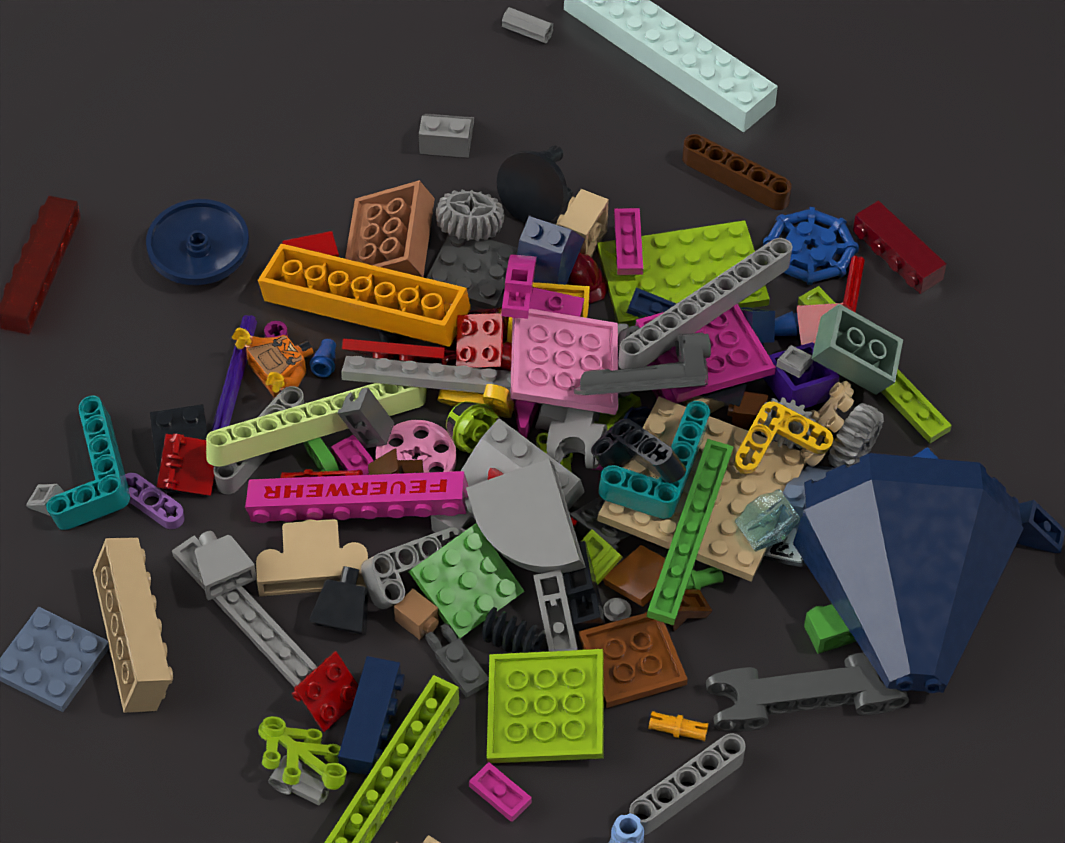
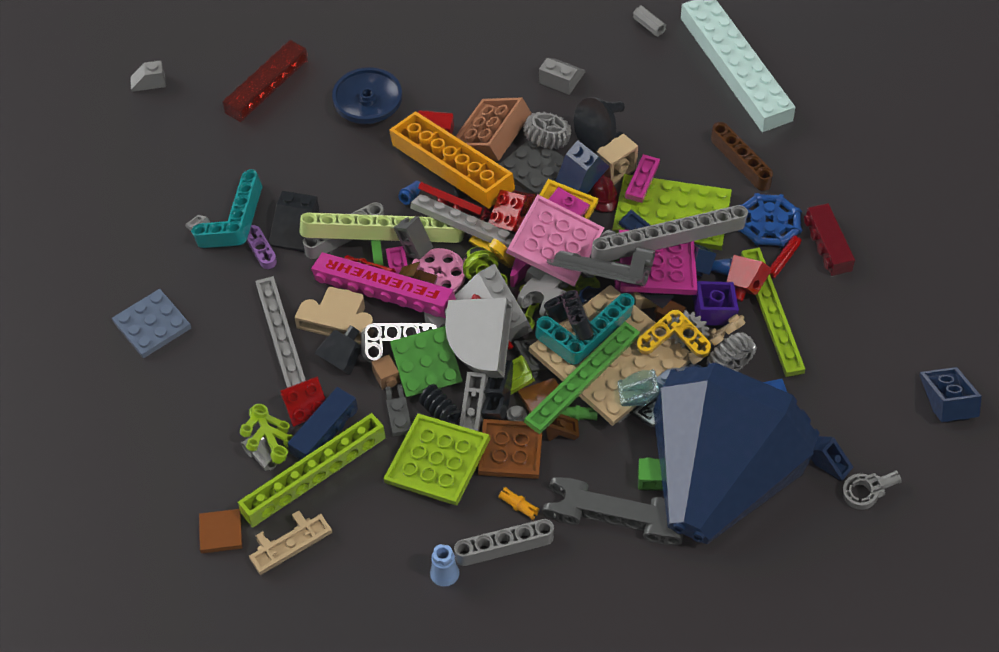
camera: 25 degrees right, 0 degrees up
tan brick [93,538,173,713] -> none
red hinge [157,434,214,496] -> none
light grey torso [194,531,257,600] -> none
dark purple axle [211,315,257,432] -> none
torso [232,328,314,398] -> none
magenta bush [264,321,288,338] -> none
dark pink plate [469,762,532,822] -> none
dark pink slope [501,254,537,319] -> none
light grey tile [776,345,813,378] -> none
sand green brick [812,304,903,395] -> none

